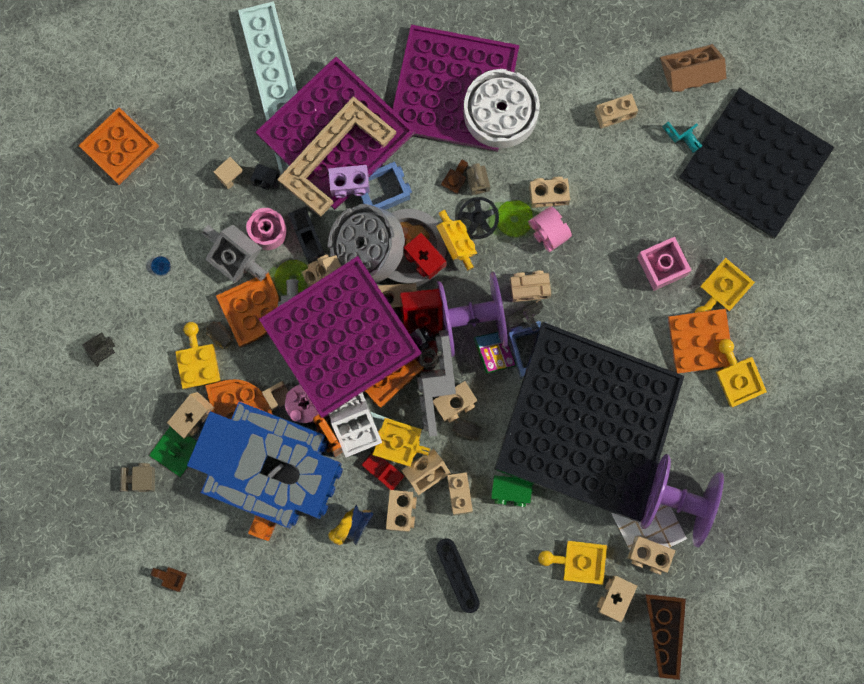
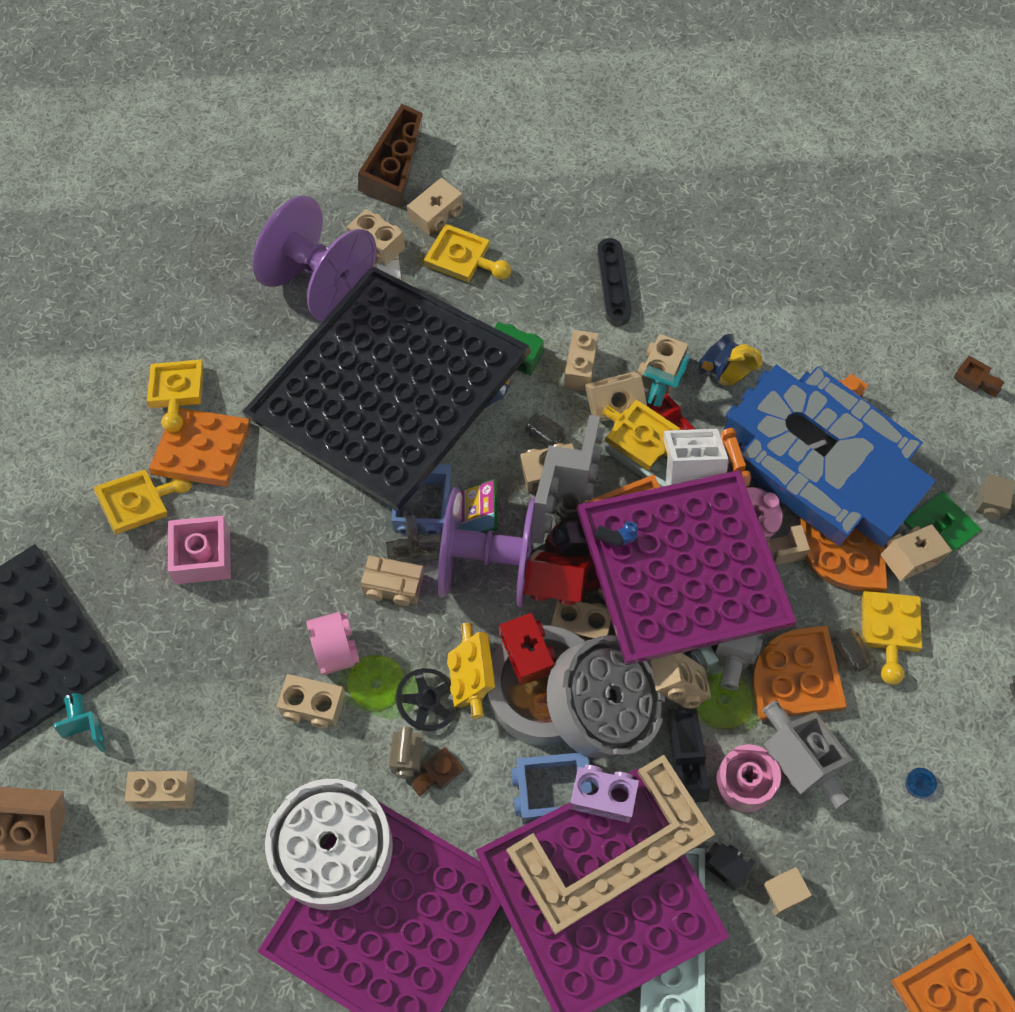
camera: 160 degrees left, 15 degrees down
none -> arm [594,521,639,547]
none -> teal bracket [644,354,691,406]

